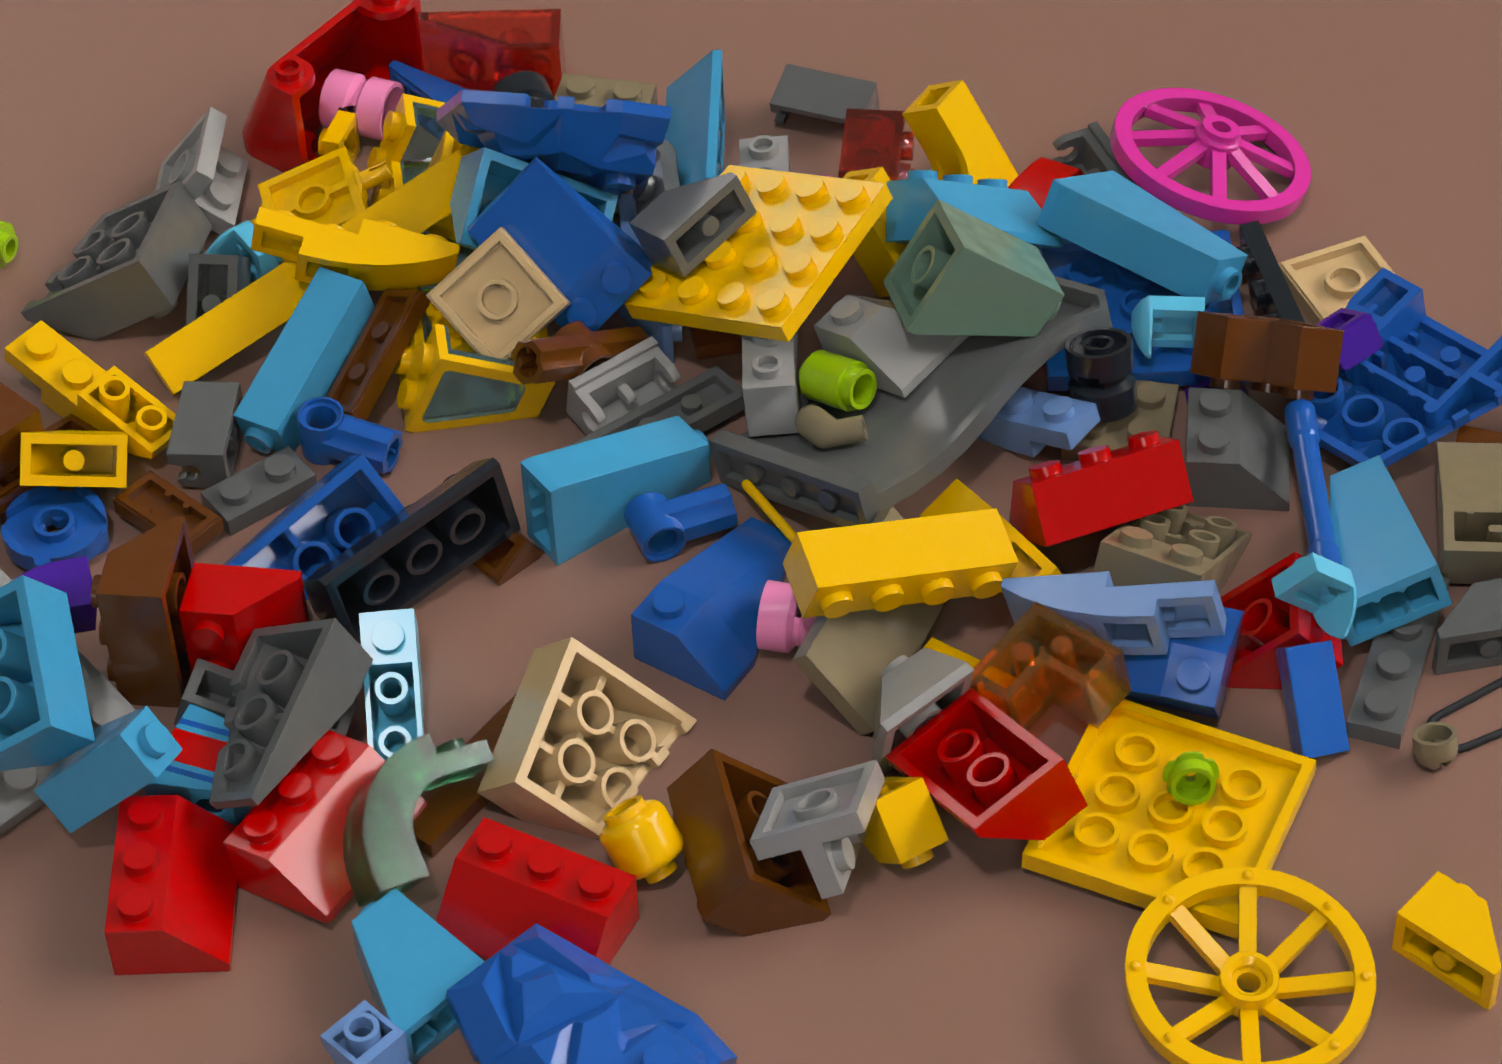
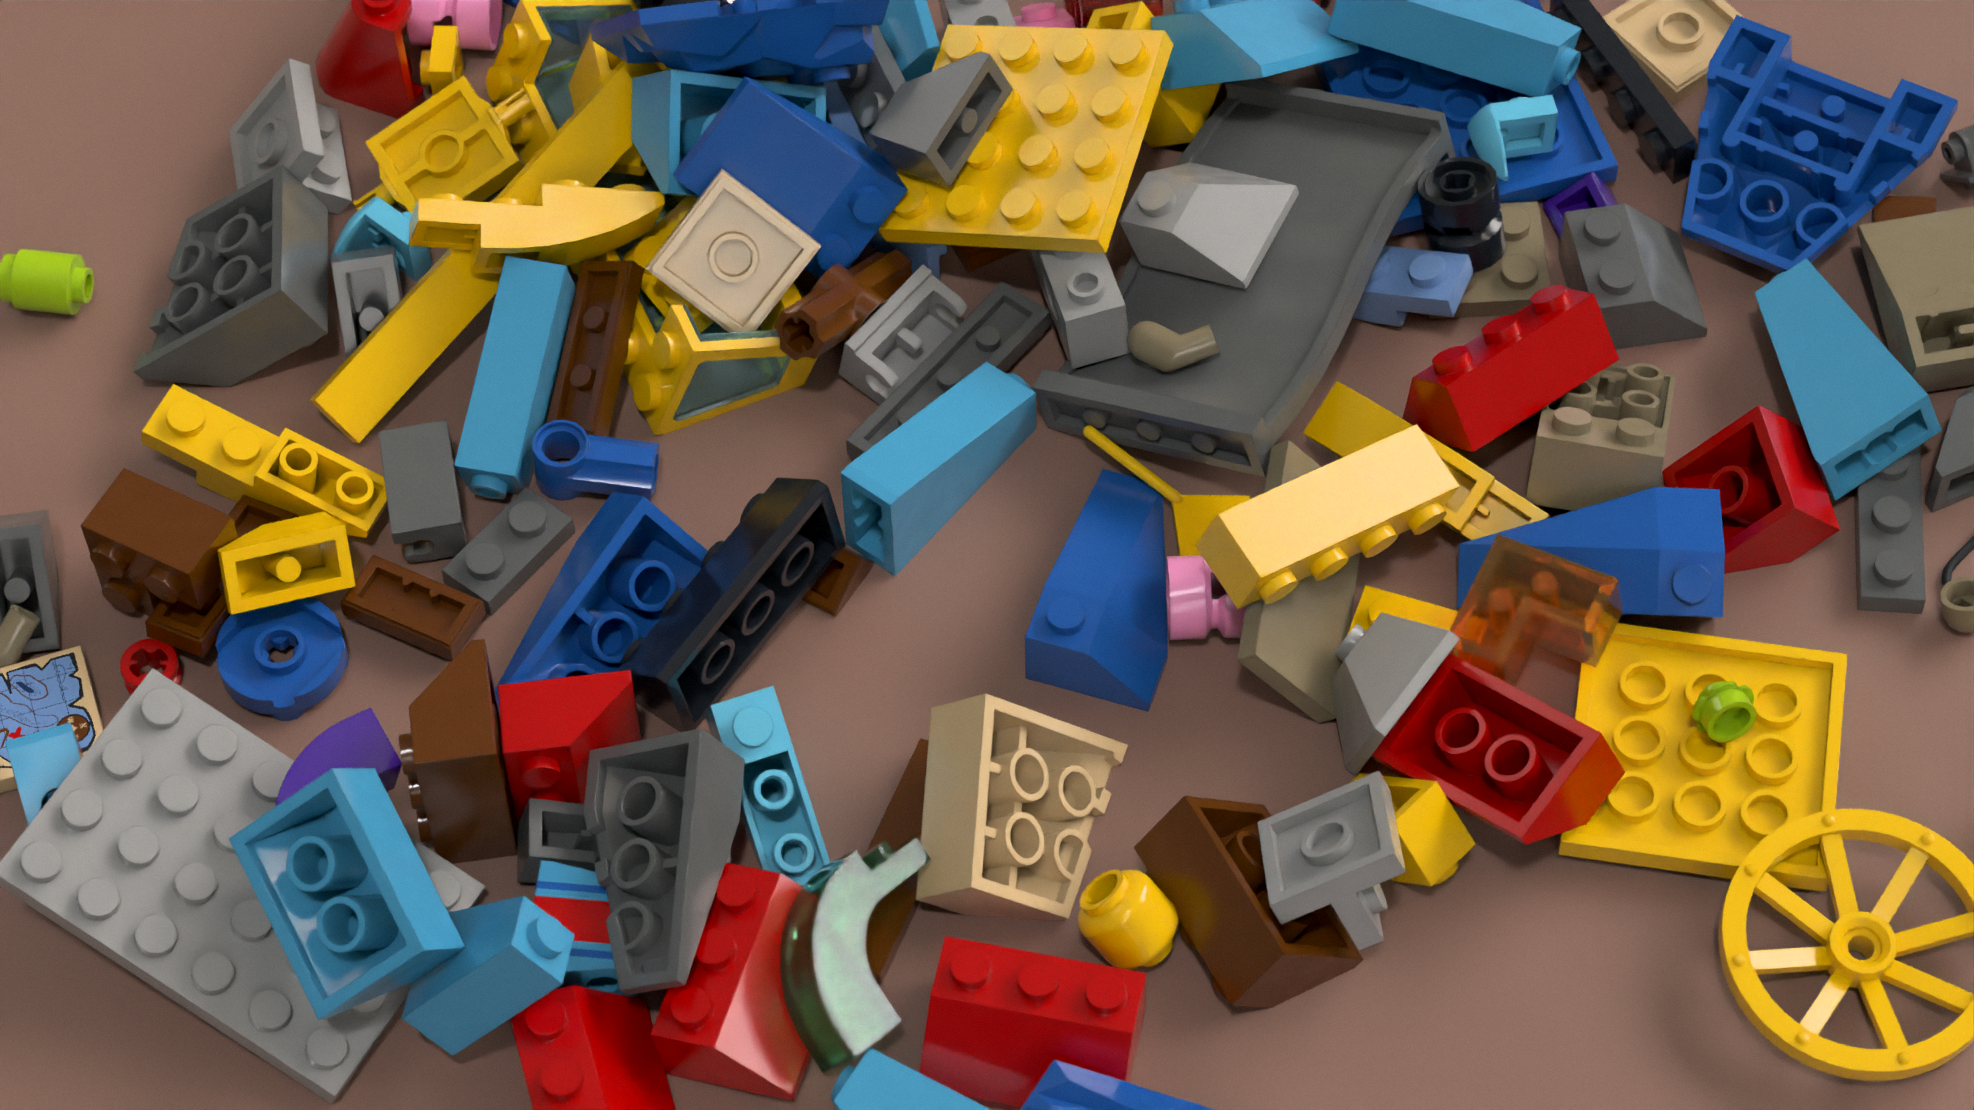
camera: 15 degrees left, 10 degrees up
blue piece [624,483,737,562] -> none
lime brick [799,350,877,412] -> none
sand green slope [883,199,1065,337] -> none
medium blue slope [1001,571,1227,655] -> none
reddish brown brick [1190,311,1344,400] -> none
medium azure plate [1271,552,1357,639] -> none
blue slope [1276,640,1350,758] -> none
blue piece [1284,399,1343,566] -> none
dark purple slope [1315,308,1383,370] -> none

